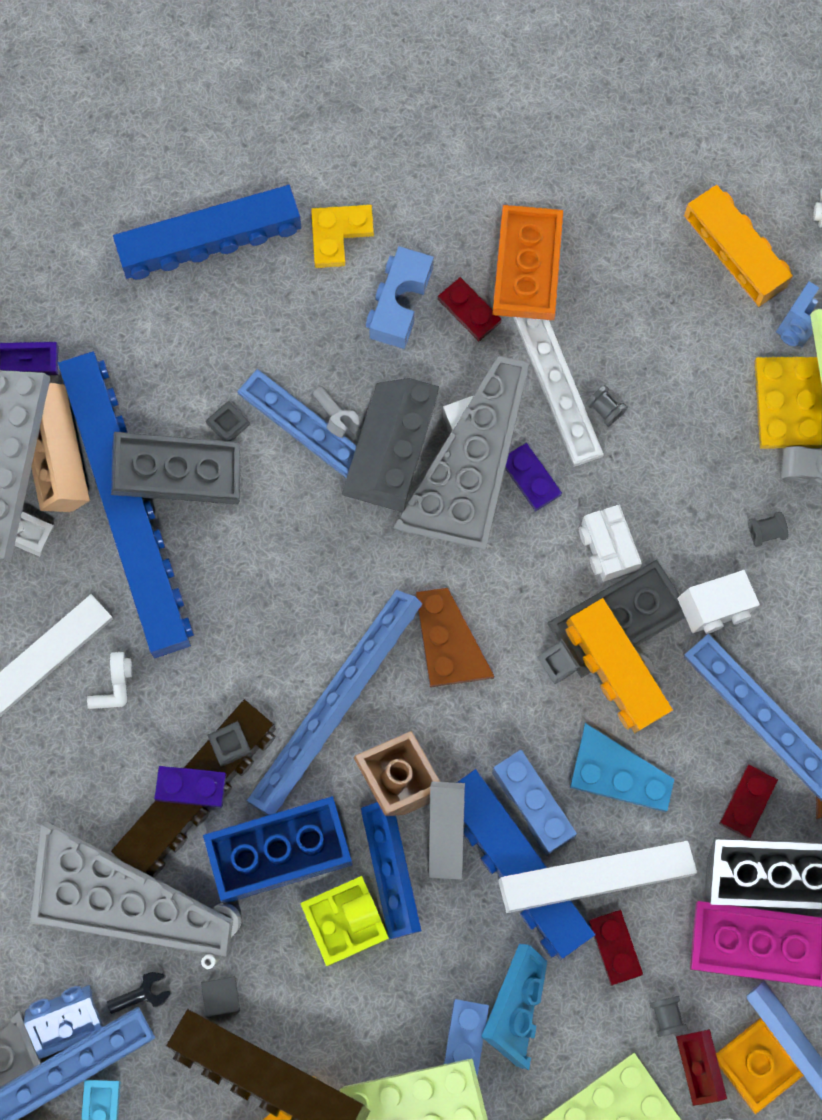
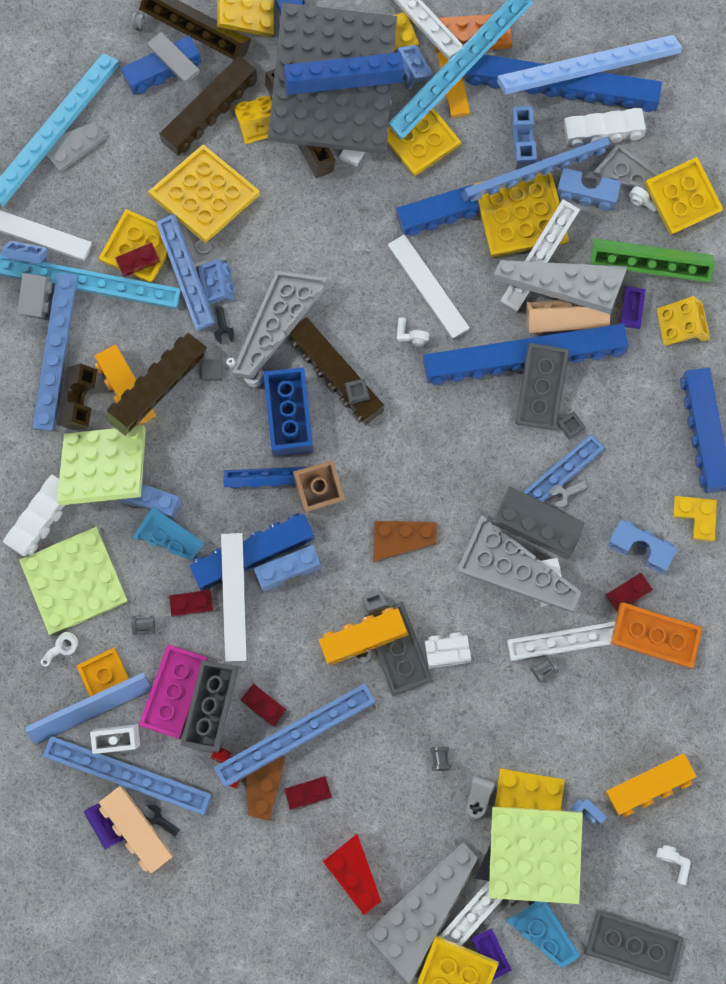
camera: 105 degrees right, 0 degrees up
dark purple plate [154,766,227,808] -> none
medium blue plate [247,590,422,815] -> none
neon yellow plate [300,876,389,967] -> none
light grey tile [429,782,465,879] -> none
dark purple plate [505,442,562,512] -> none
dark azure wing [570,723,674,812] -> none
dark red plate [676,1029,727,1106] -> none
white brick [677,570,760,634] -> none
none -> yellow bracket [657,296,710,346]

